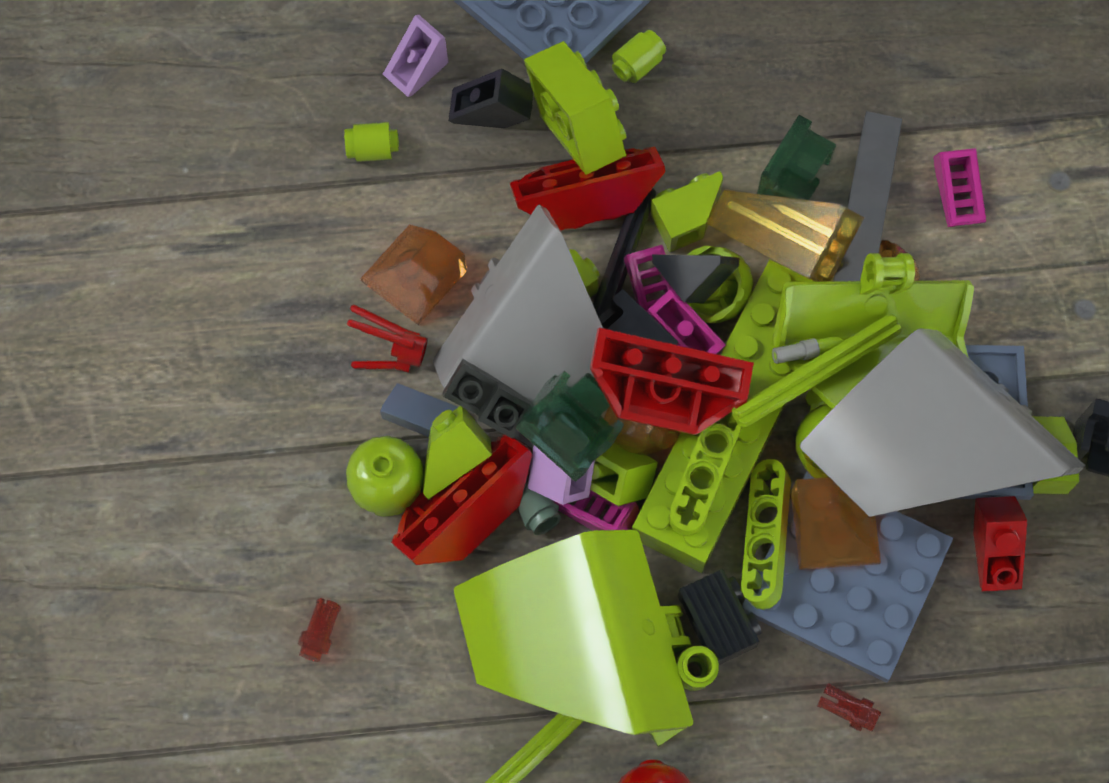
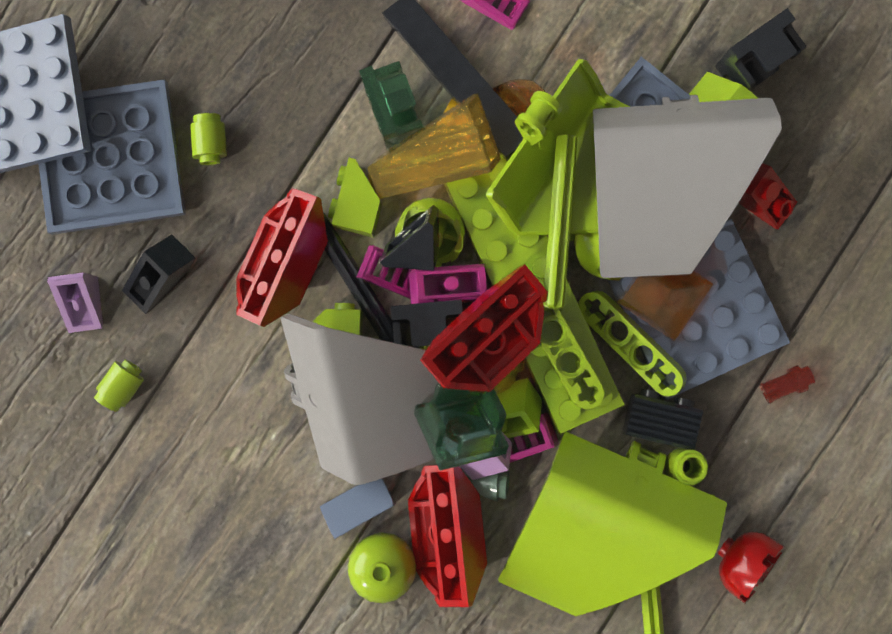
camera: 50 degrees left, 15 degrees up
red plant [347,305,428,373] -> none
clear orange slope [360,224,467,326] -> none
lime slope [423,406,492,499] -> none
pearl dark grey slope [443,359,533,439] -> none
lime brick [524,41,627,175] -> none
light grey piece [772,336,844,364] -> none

